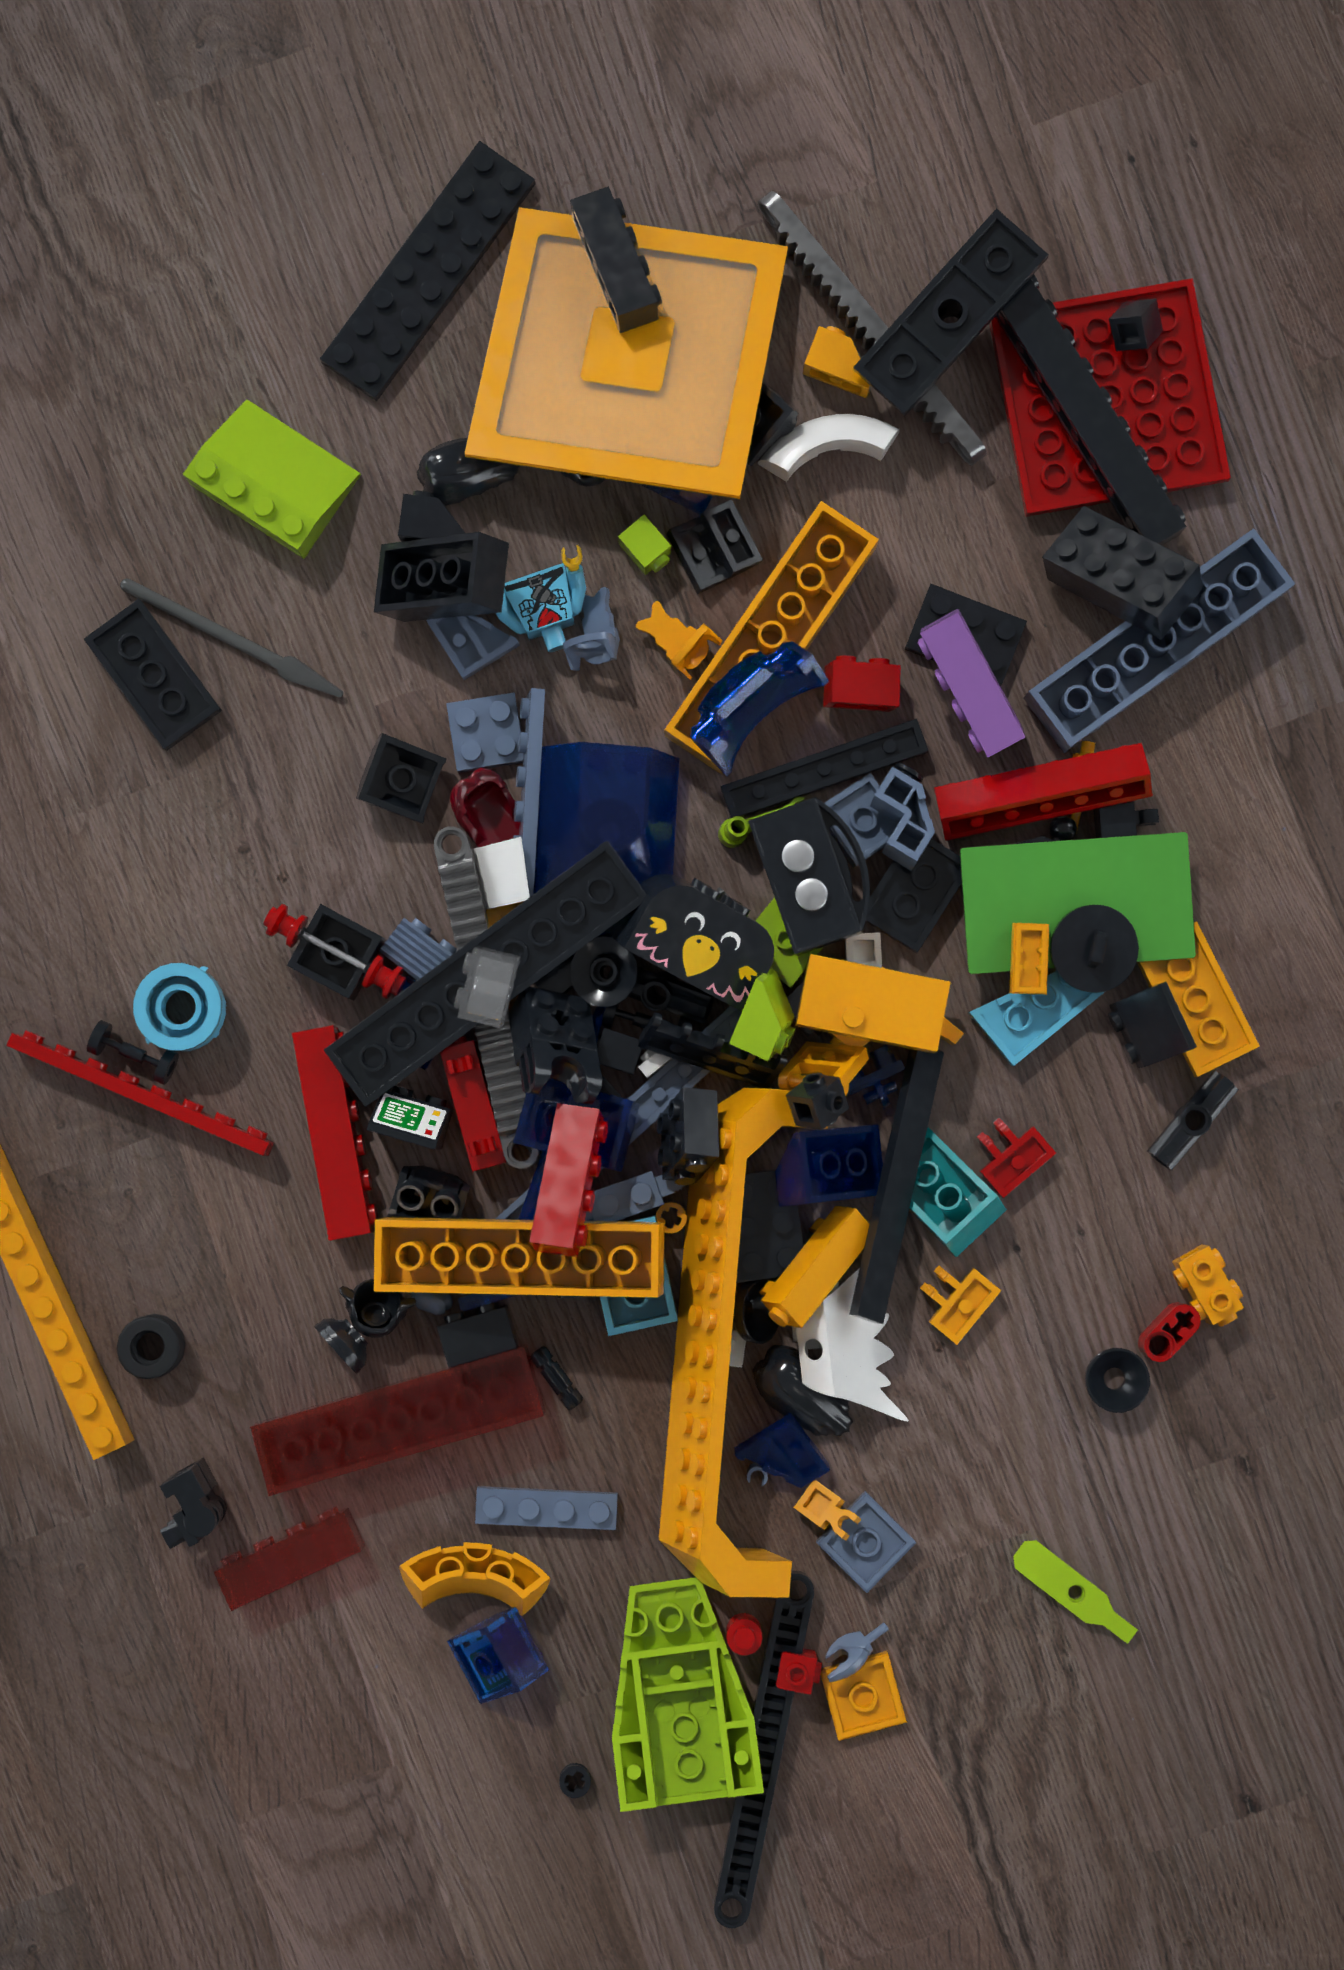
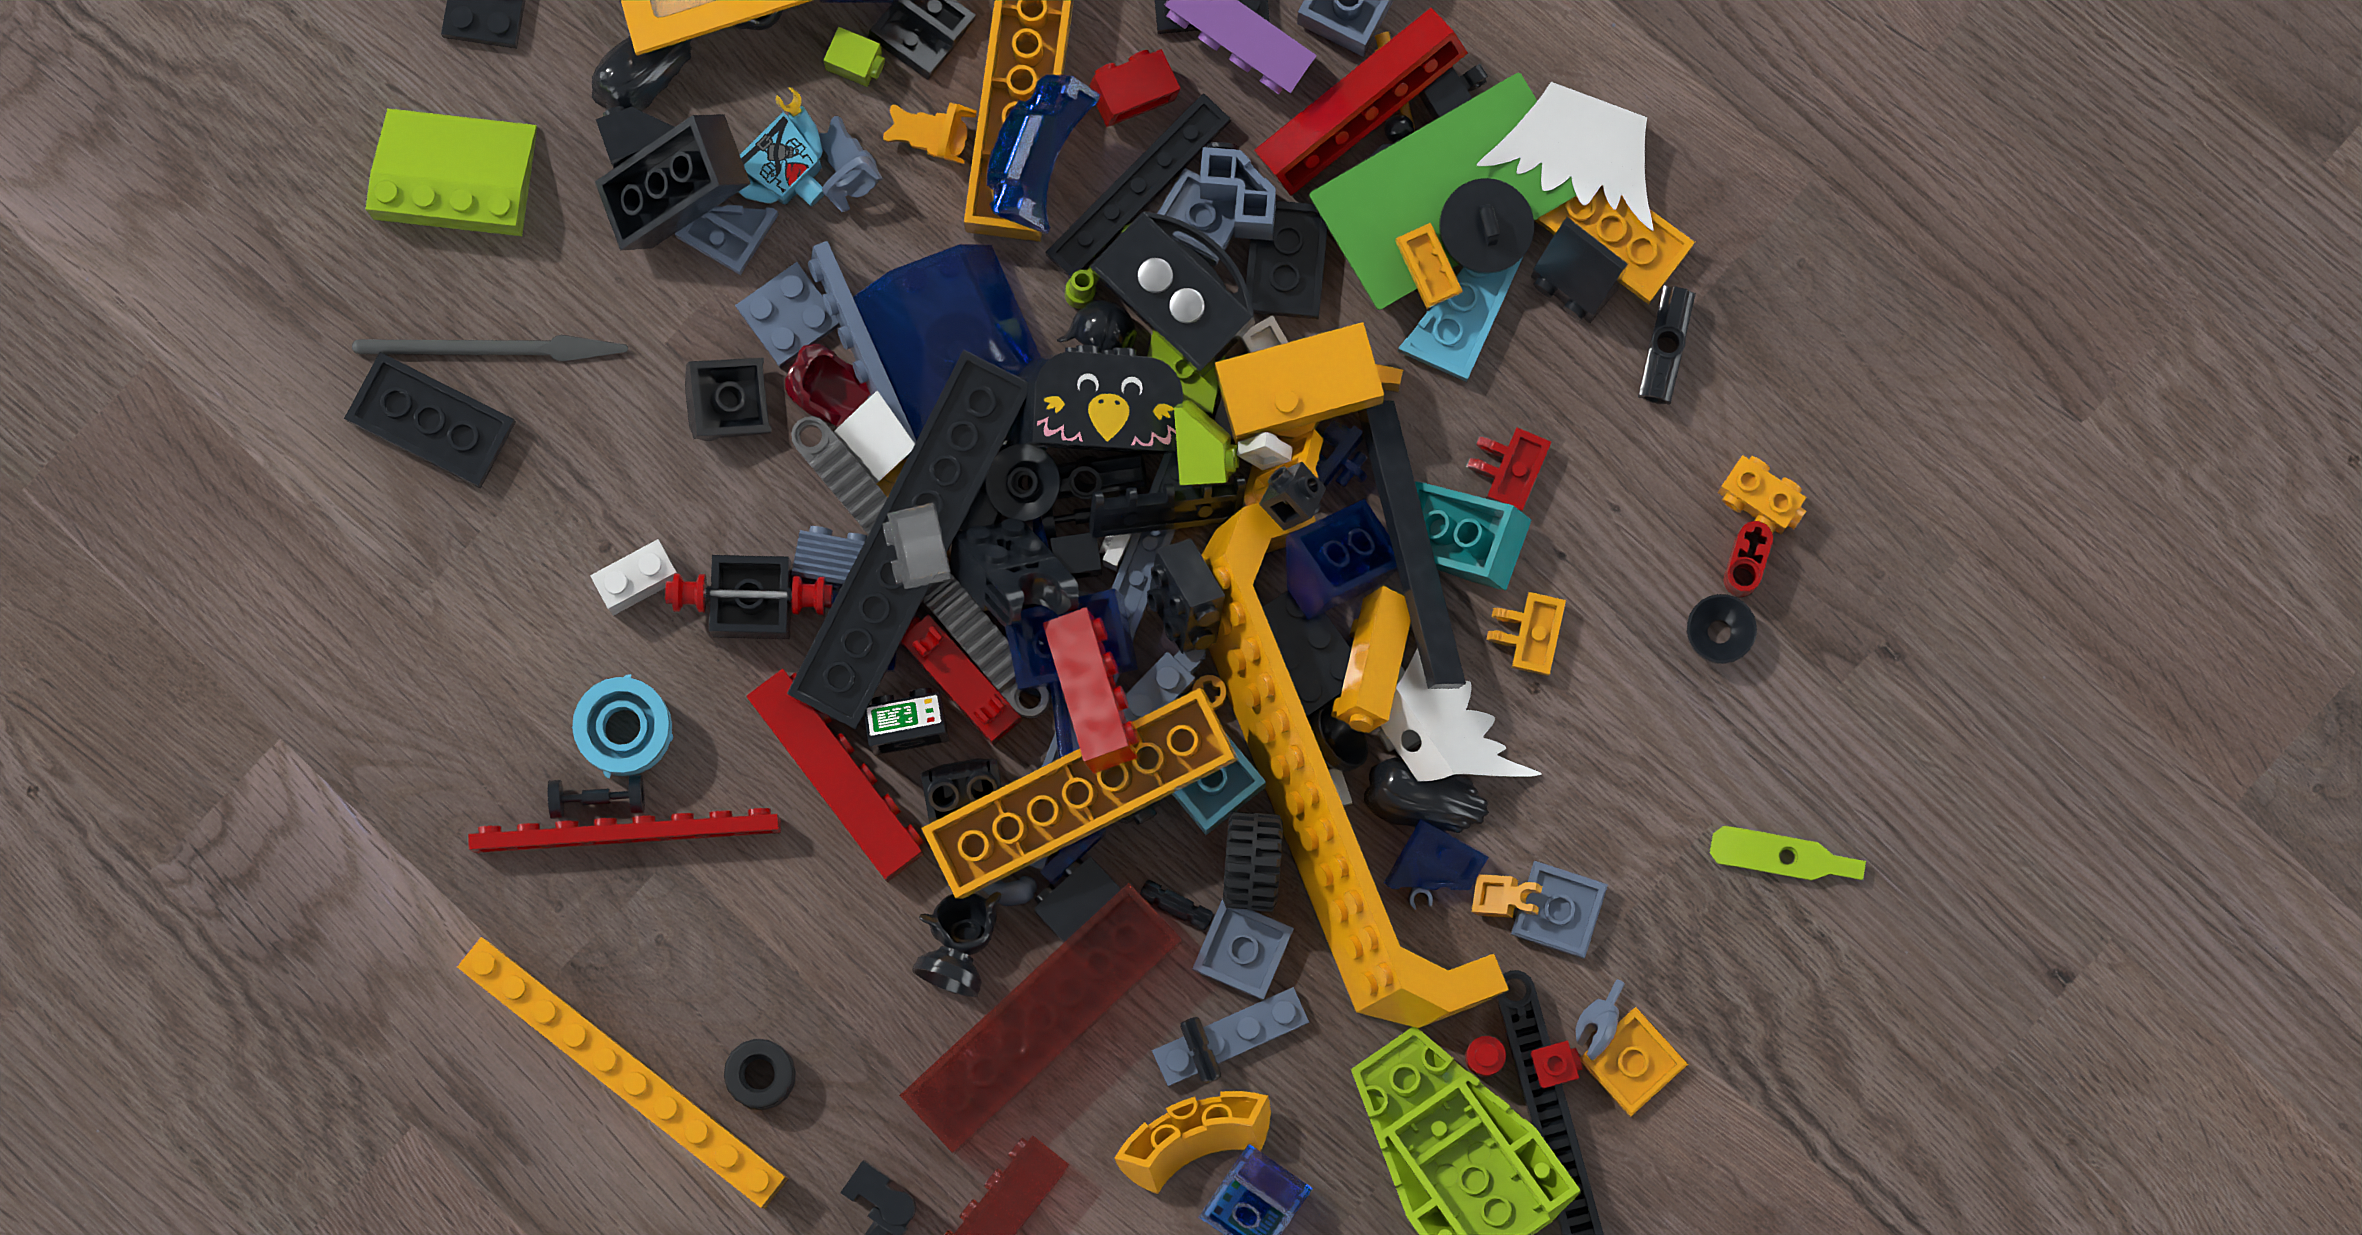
camera: 30 degrees left, 5 degrees down
none -> white brick [590,539,677,616]
none -> black hair [1057,300,1137,353]
none -> black piece [1180,1017,1221,1084]
none -> sand blue plate [1192,898,1294,1000]
none -> black tyre [1223,811,1283,912]
none -> white plate [1237,432,1293,470]
none -> white piece [1477,82,1653,230]

